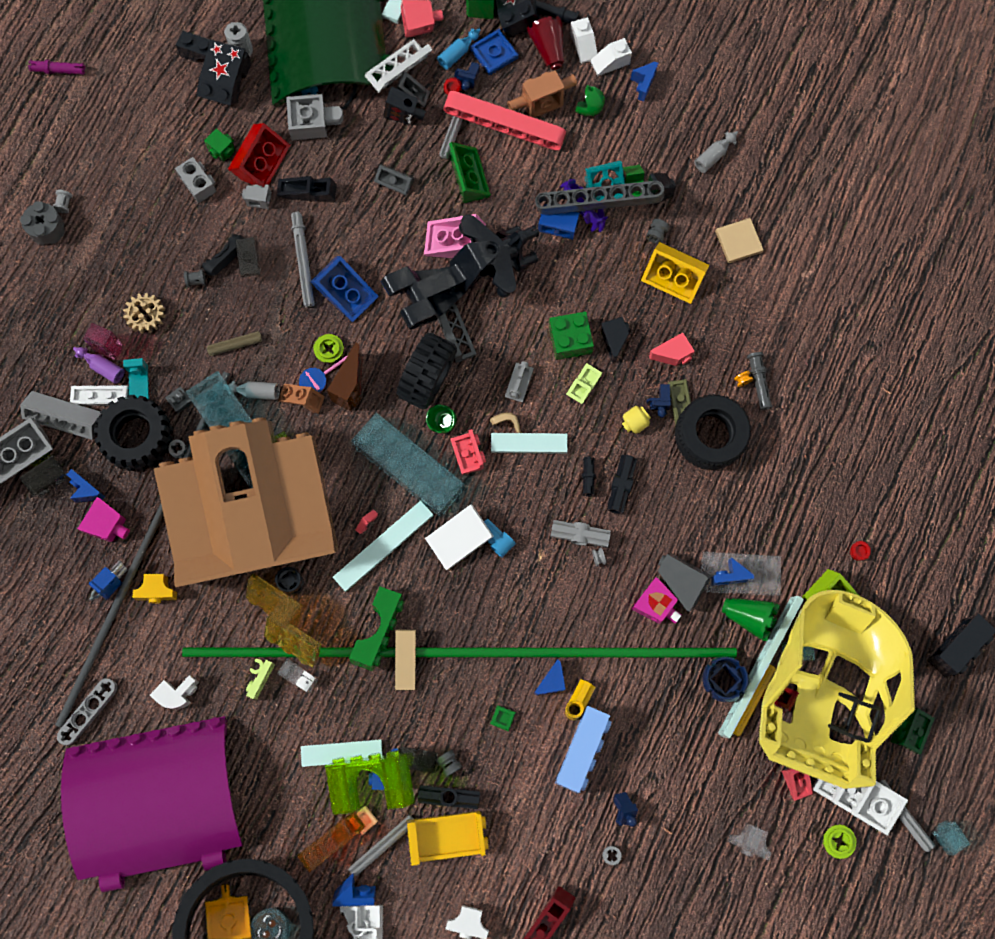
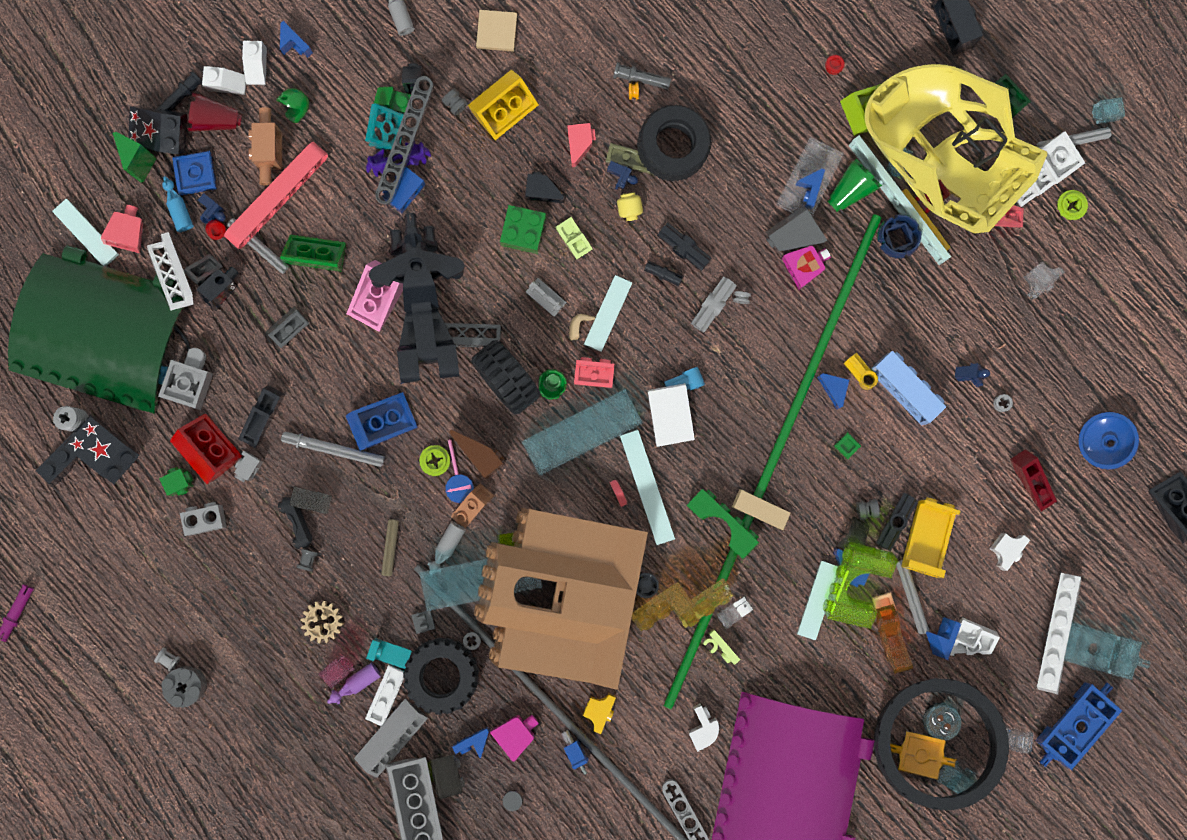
camera: 70 degrees left, 10 degrees up
none -> dark grey tile [503,790,522,811]

